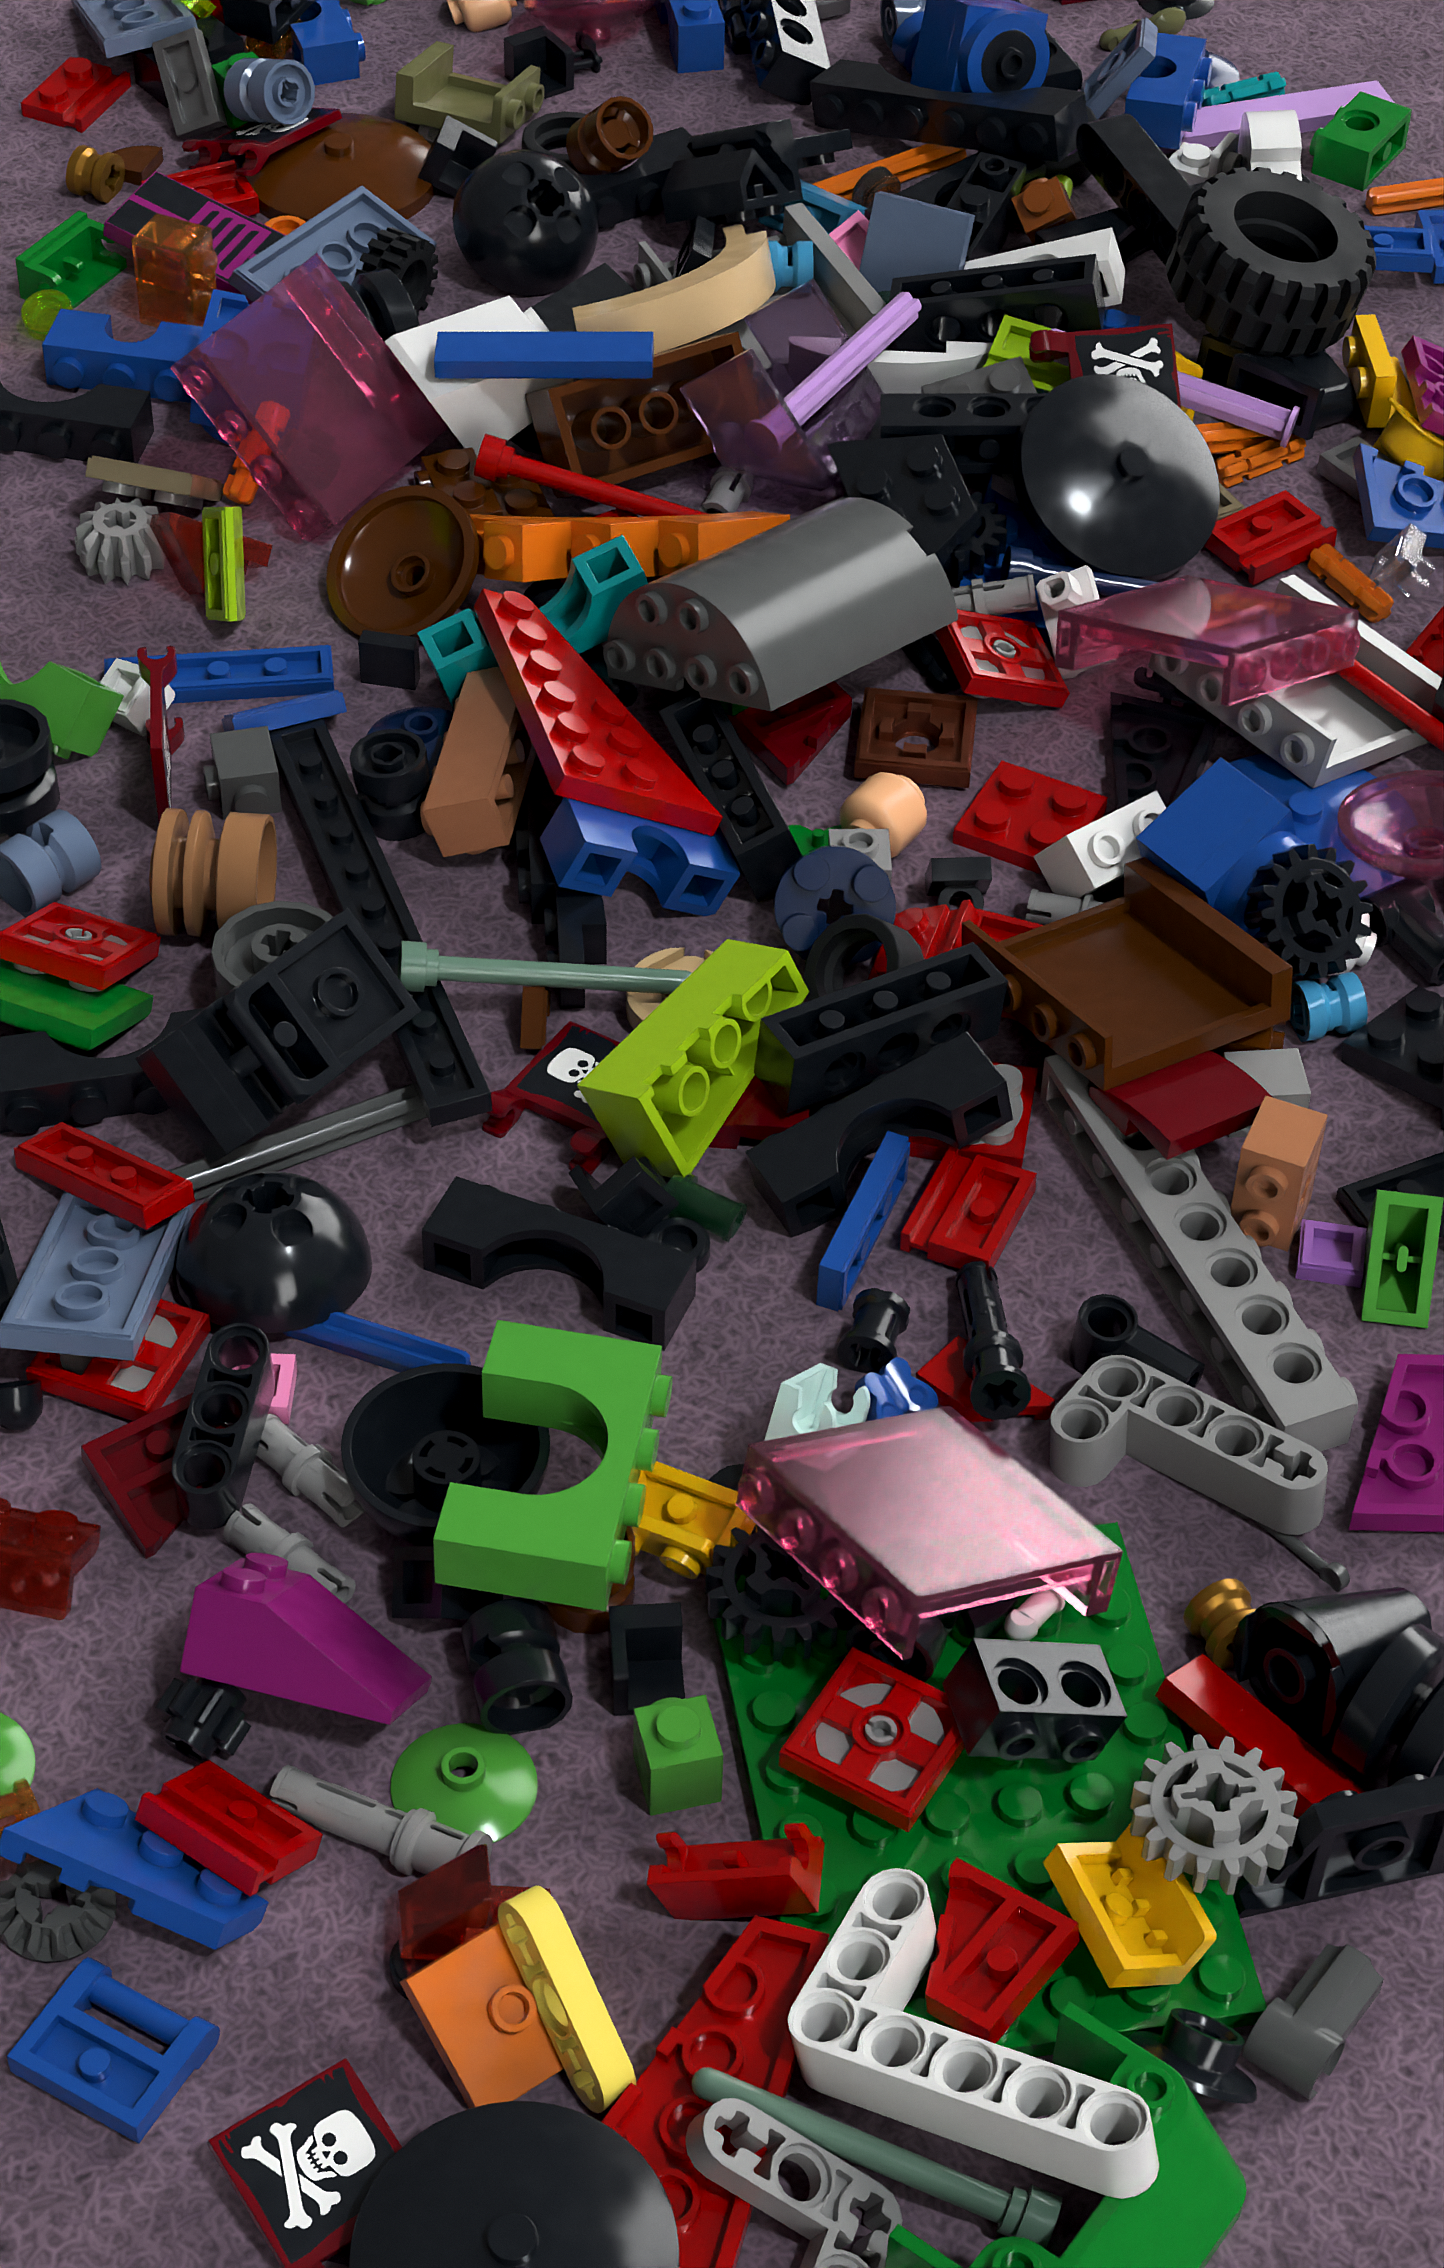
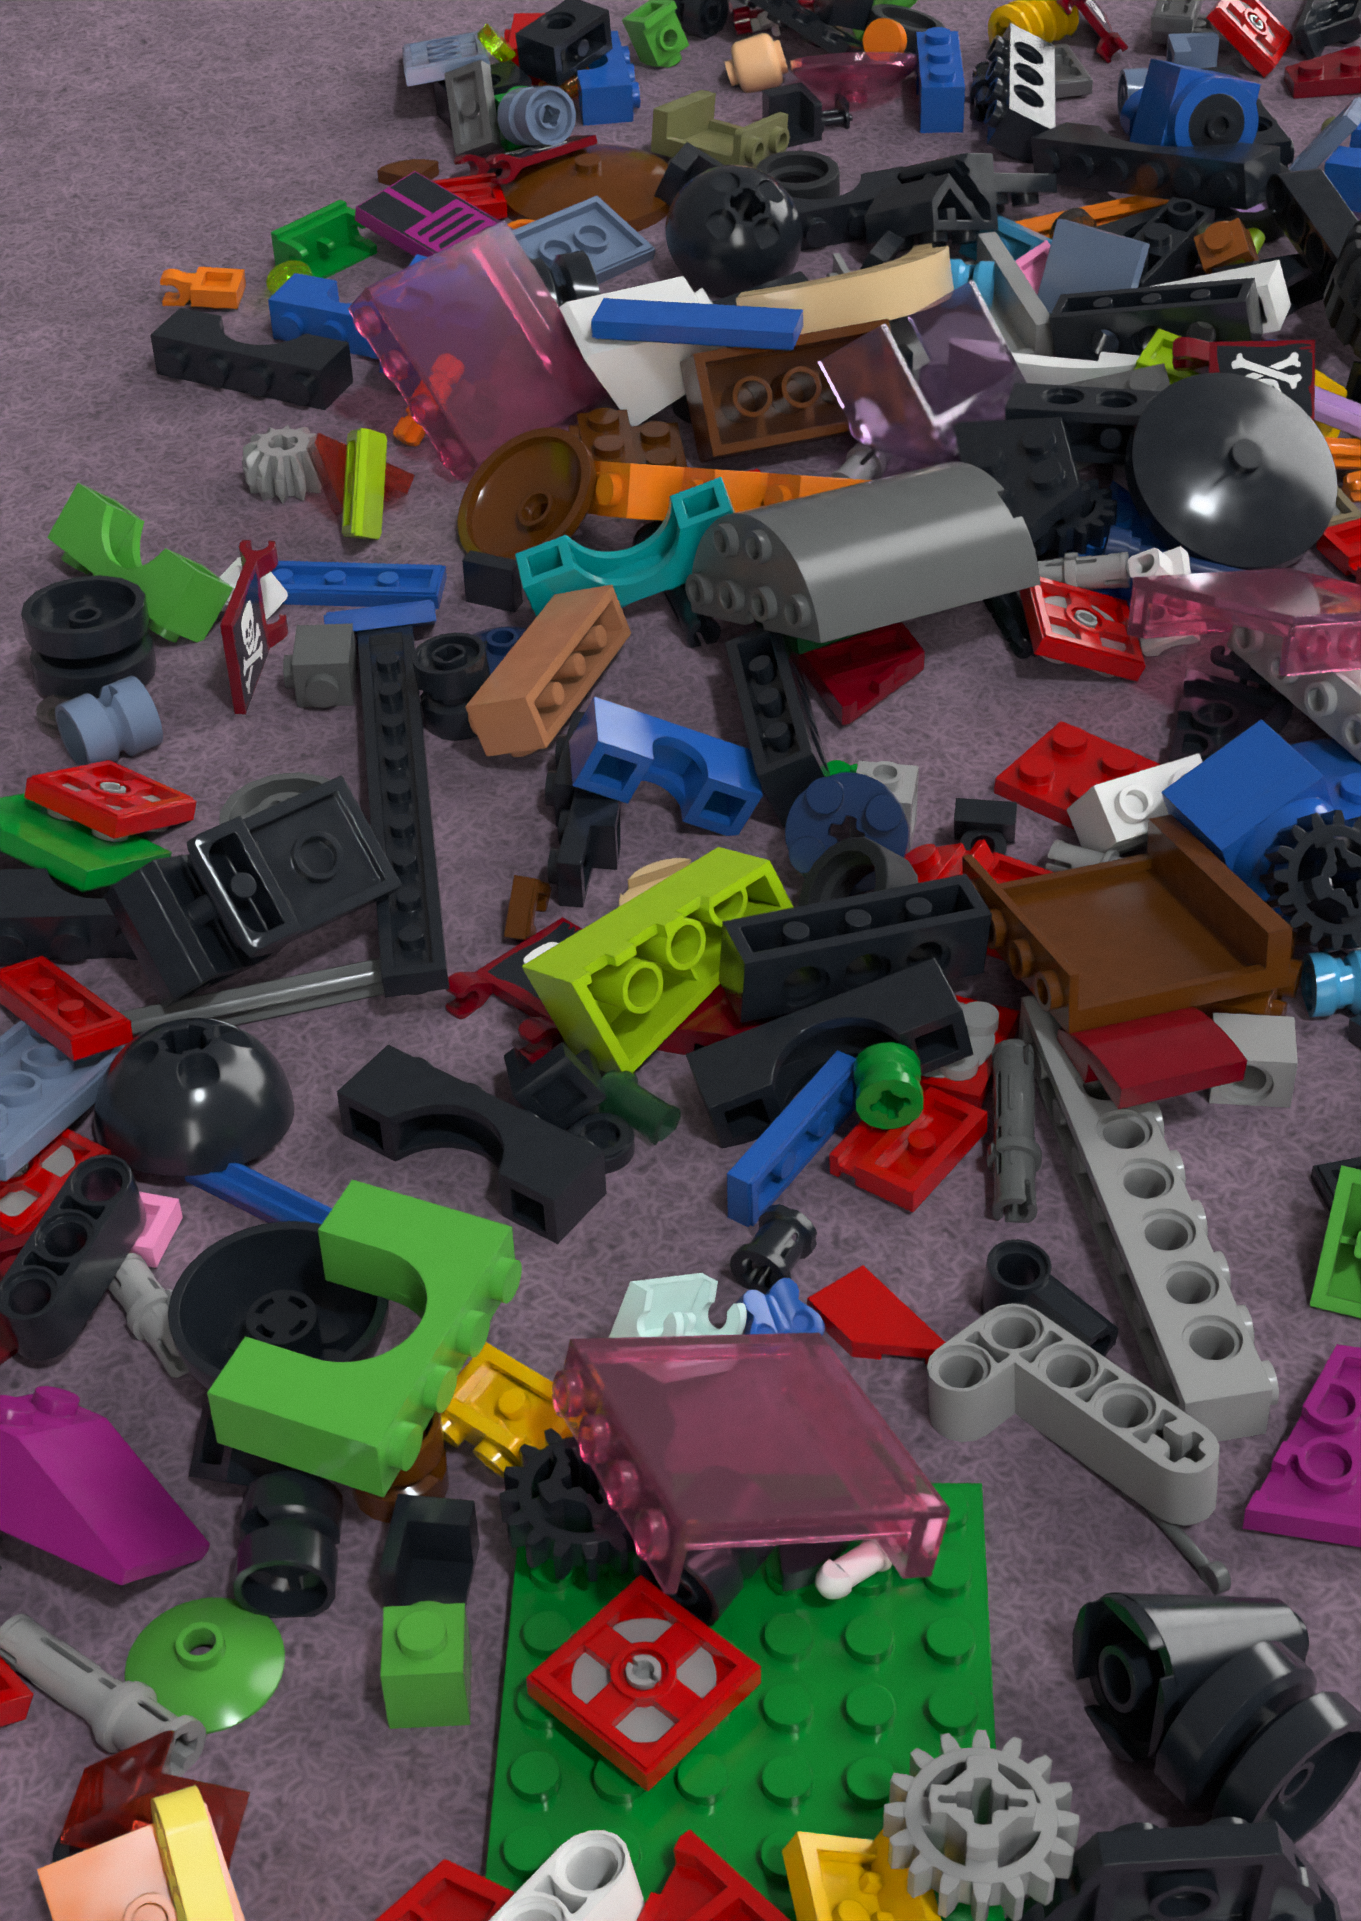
camera: 15 degrees right, 5 degrees down
red plate [21,56,131,133] -> none
pearl gold wheel [66,145,125,203] -> none
dark tan piece [85,455,224,510] -> none
clear orange brick [131,213,218,328] -> none
medium nougat wheel [149,808,277,938] -> none
light grey pin [223,1503,356,1604] -> none
black tyre [354,227,438,316] -> none
sand green piece [397,941,692,994] -> none
red piece [473,433,708,517] -> none
red wing [474,588,723,836] -> none
reddish brown wheel [566,96,654,175] -> none
red hinge [647,1823,825,1920] -> none
lavender axle [745,292,922,458] -> none
light nougat head [840,772,927,858] -> none
copper piece [854,687,978,788] -> none
black brick [942,1638,1128,1763] -> none
black pin [955,1261,1031,1420] -> none
red tile [1155,1654,1365,1819] -> none
pearl gold wheel [1183,1579,1256,1669] -> none
nougat brick [1230,1095,1328,1252] -> none
medium lavender tile [1295,1219,1367,1288] -> none
none -> green wheel [853,1042,924,1129]
none -> dark grey pin [987,1039,1042,1223]

